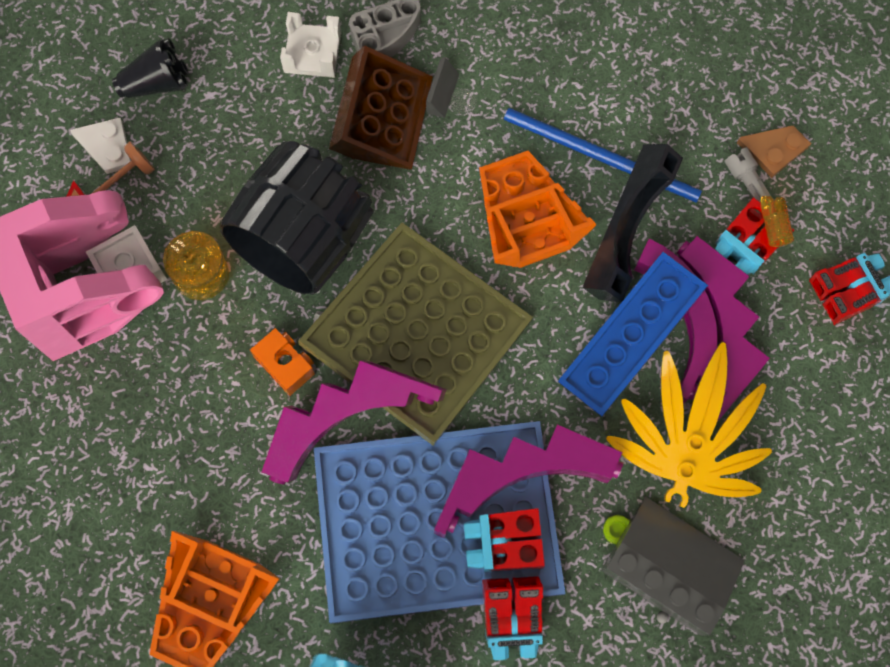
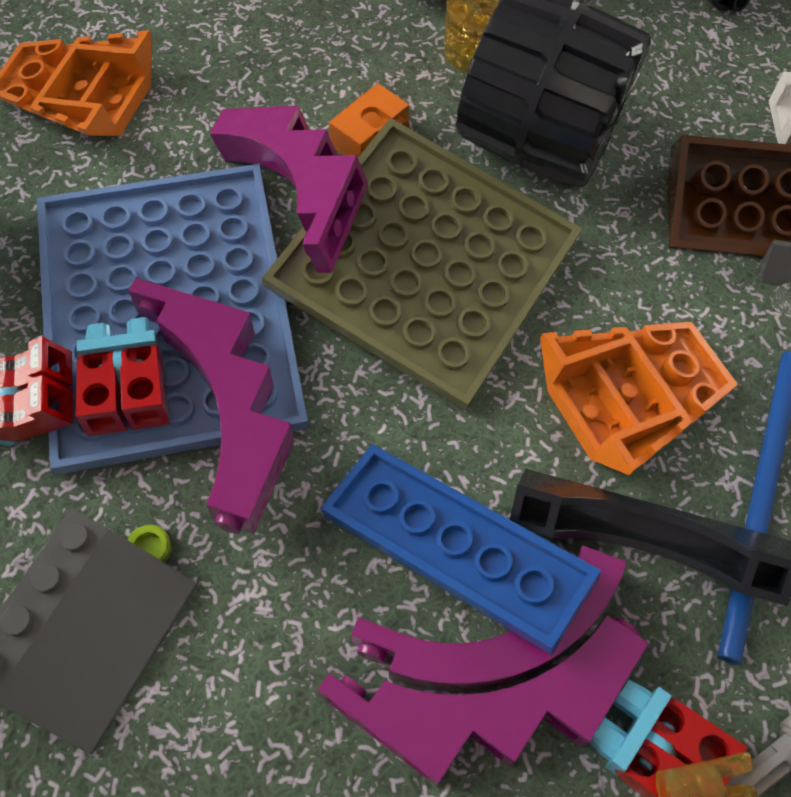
camera: 85 degrees right, 10 degrees down
yellow plant [606,342,772,508] -> none

